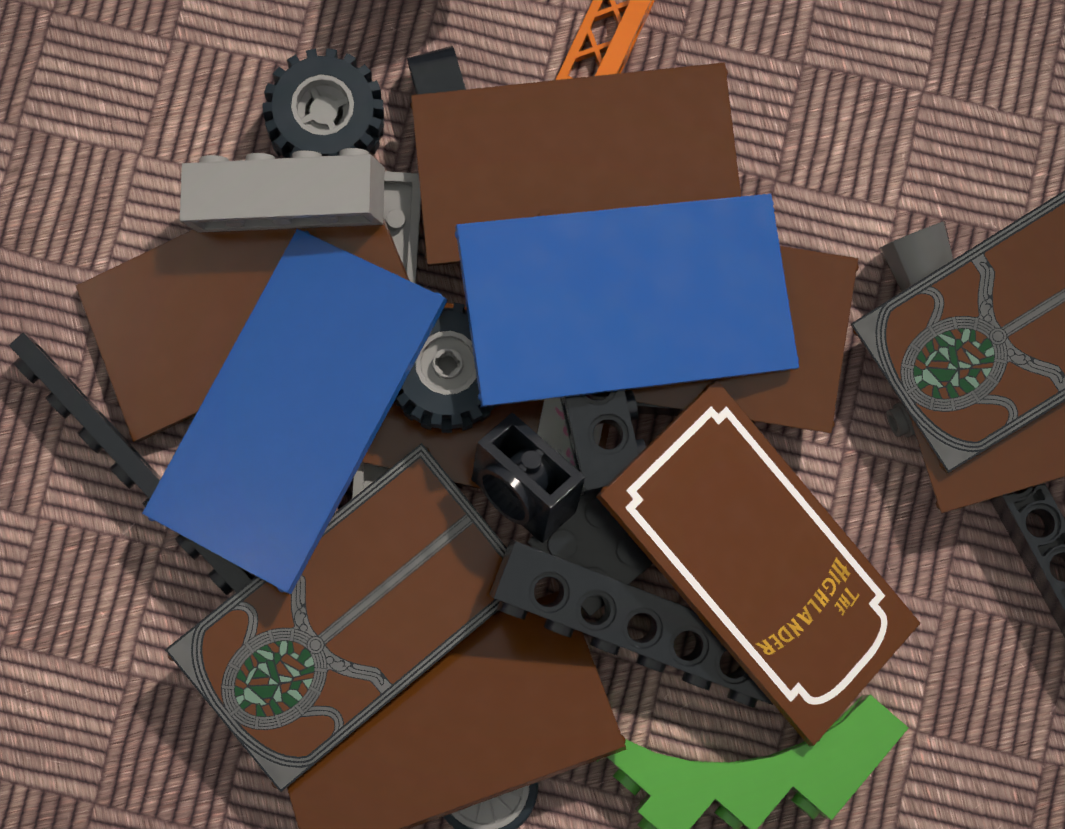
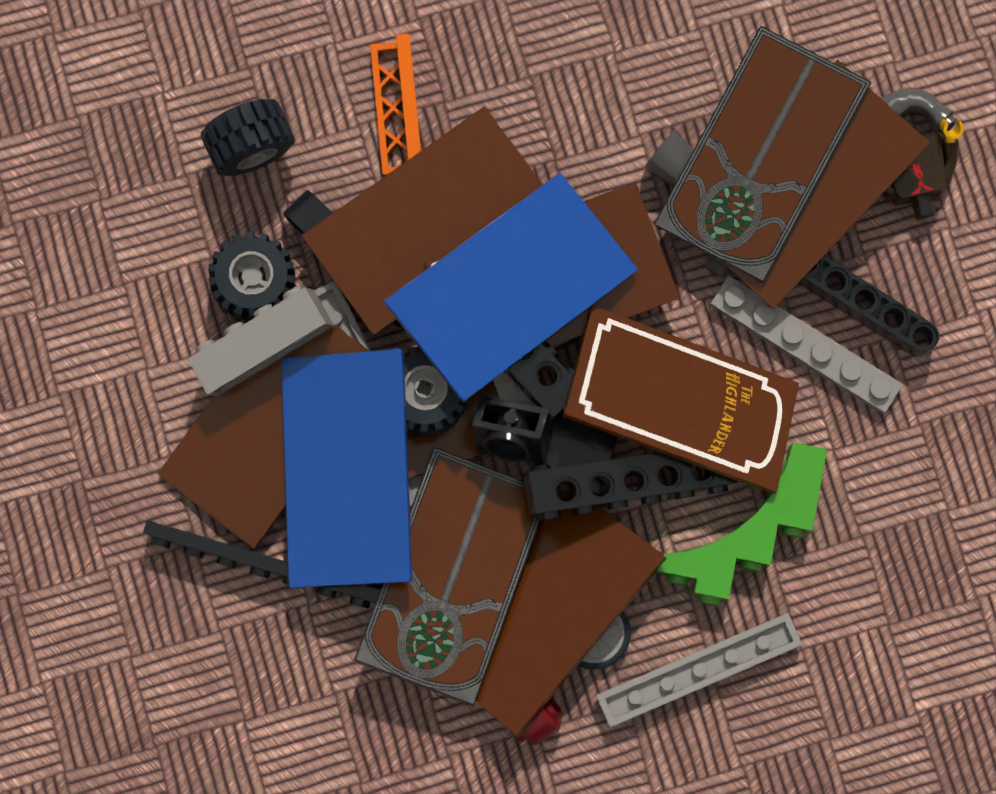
camera: 30 degrees left, 0 degrees up
none -> light grey plate [710,275,903,414]

